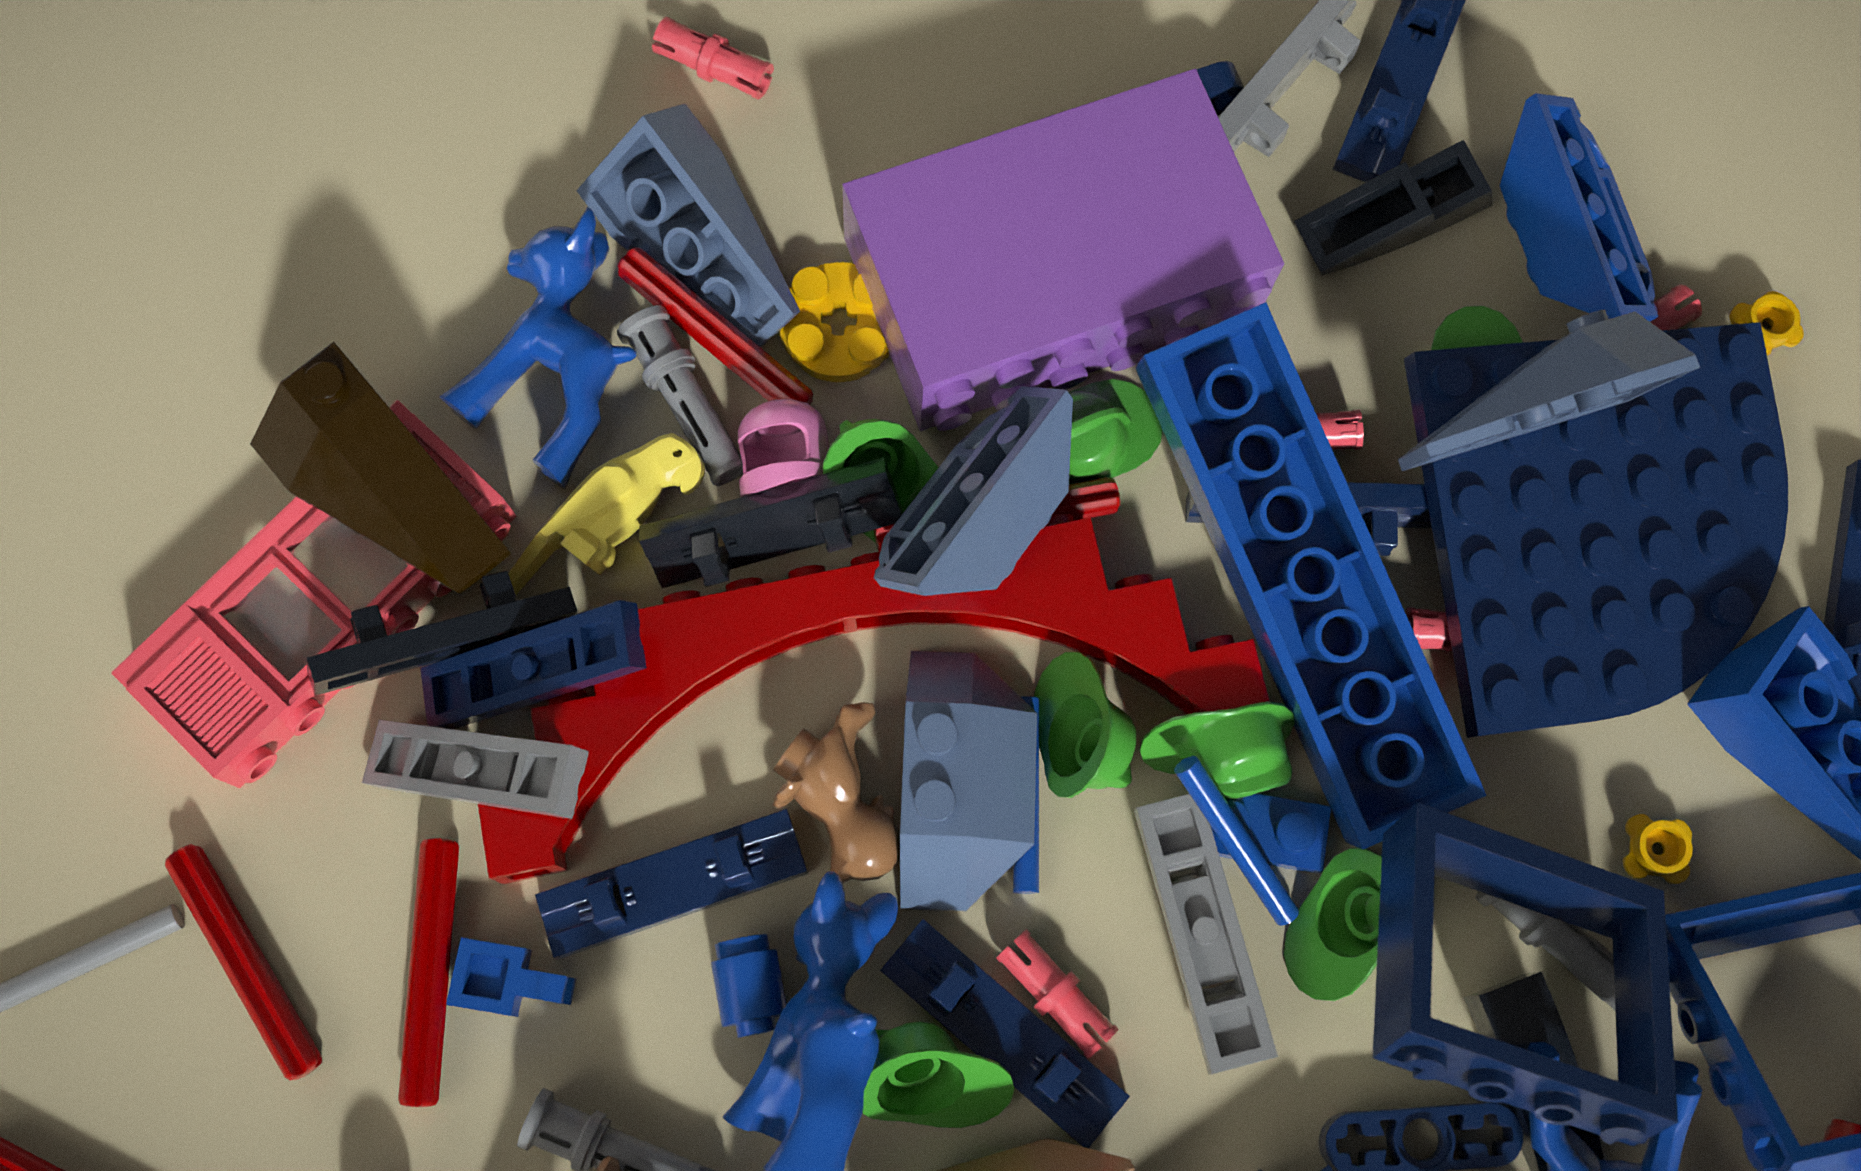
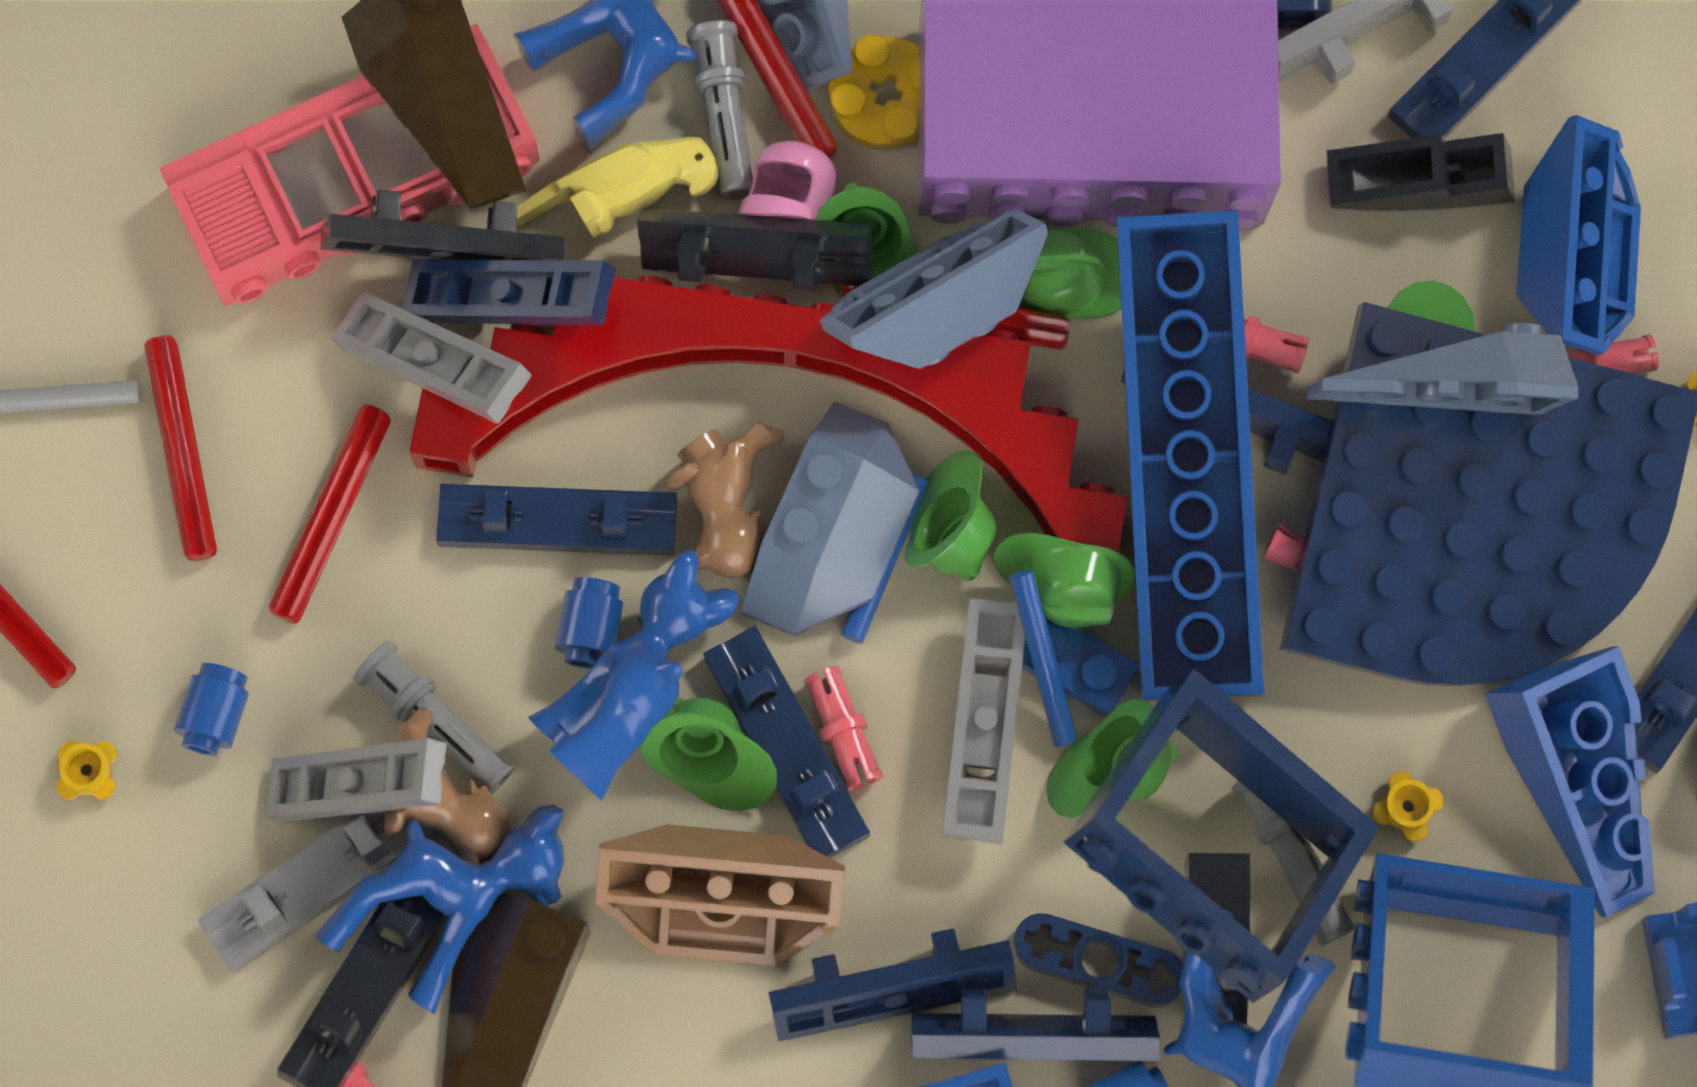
camera: 20 degrees right, 0 degrees up
blue plate [446,937,577,1017] -> none

